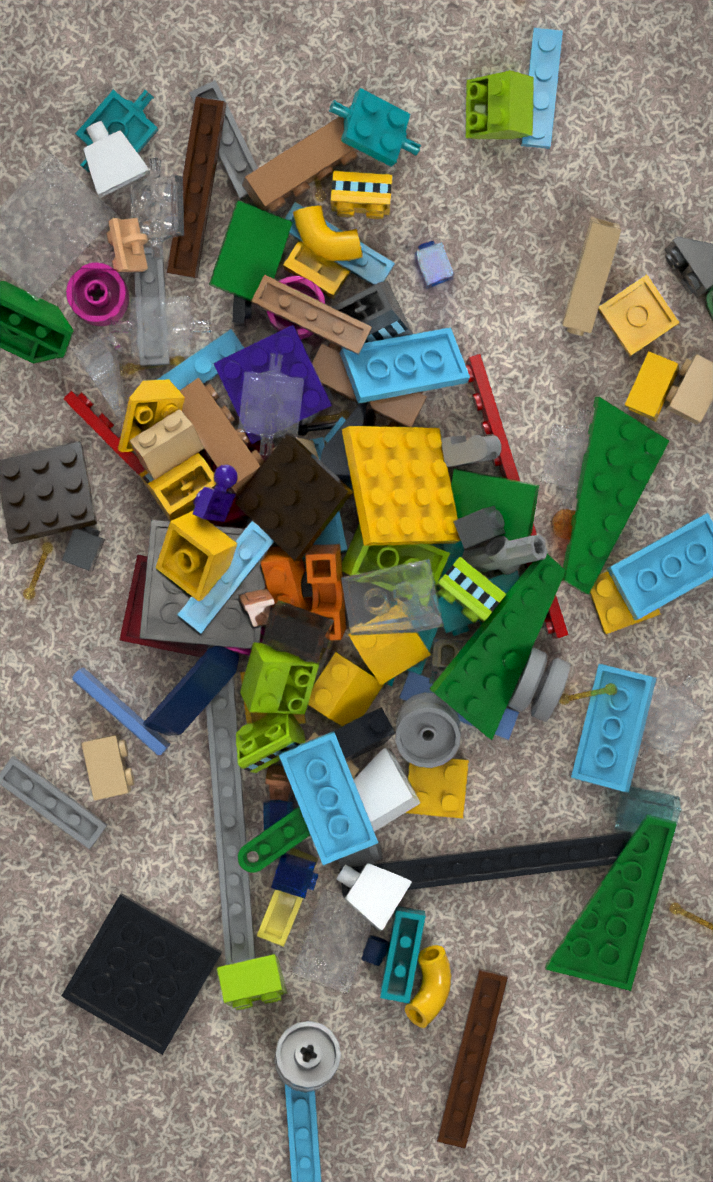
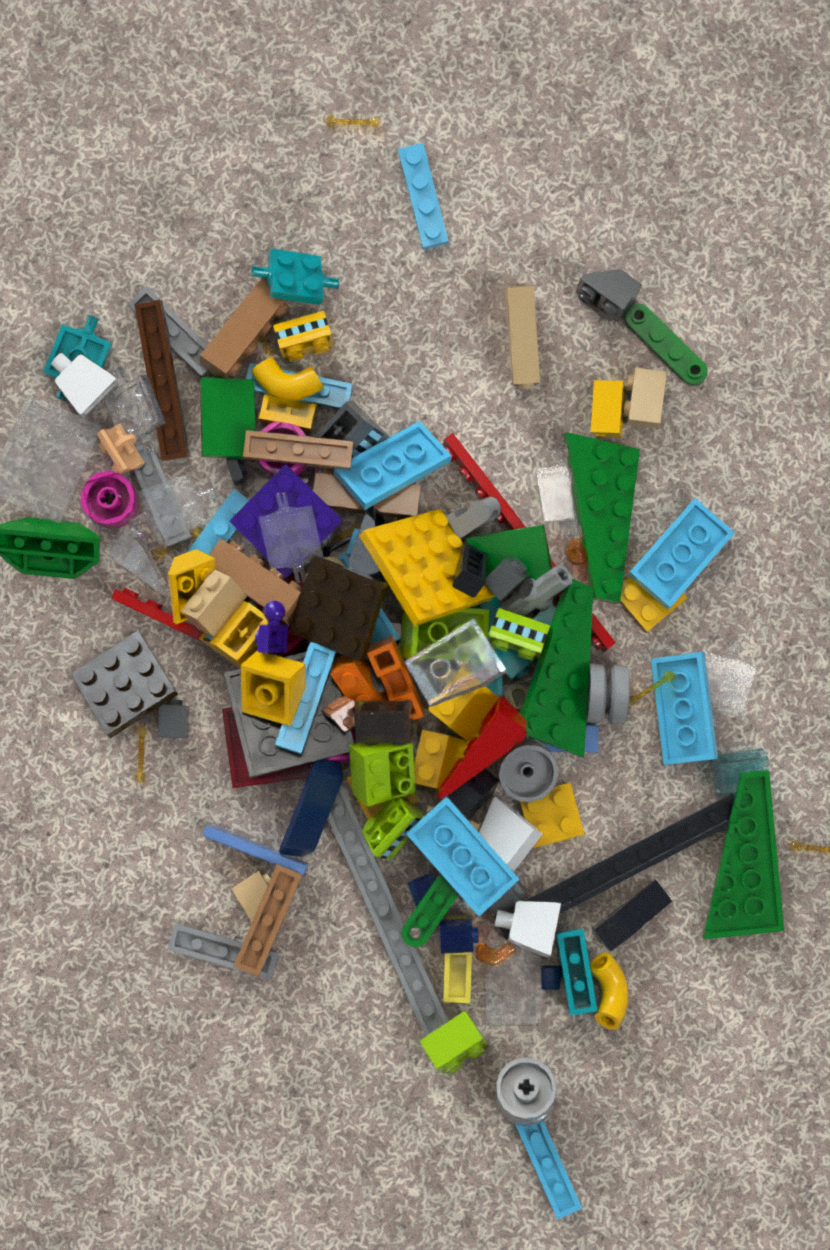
camera: 20 degrees left, 5 degrees down
black plate [61,893,222,1055] -> none
nougat brick [265,765,291,801] -> none
clear blue brick [414,241,454,289] -> none
reddish brown plate [437,968,508,1149] -> none
lime slope [466,70,534,140] -> none
yellow plate [598,274,680,357] -> none
none -> medium nougat plate [233,864,302,977]
none -> red wedge [437,695,528,800]
none -> black slope [452,543,488,597]
none -> clear orange arm [475,942,517,966]
none -> black slope [592,879,672,952]

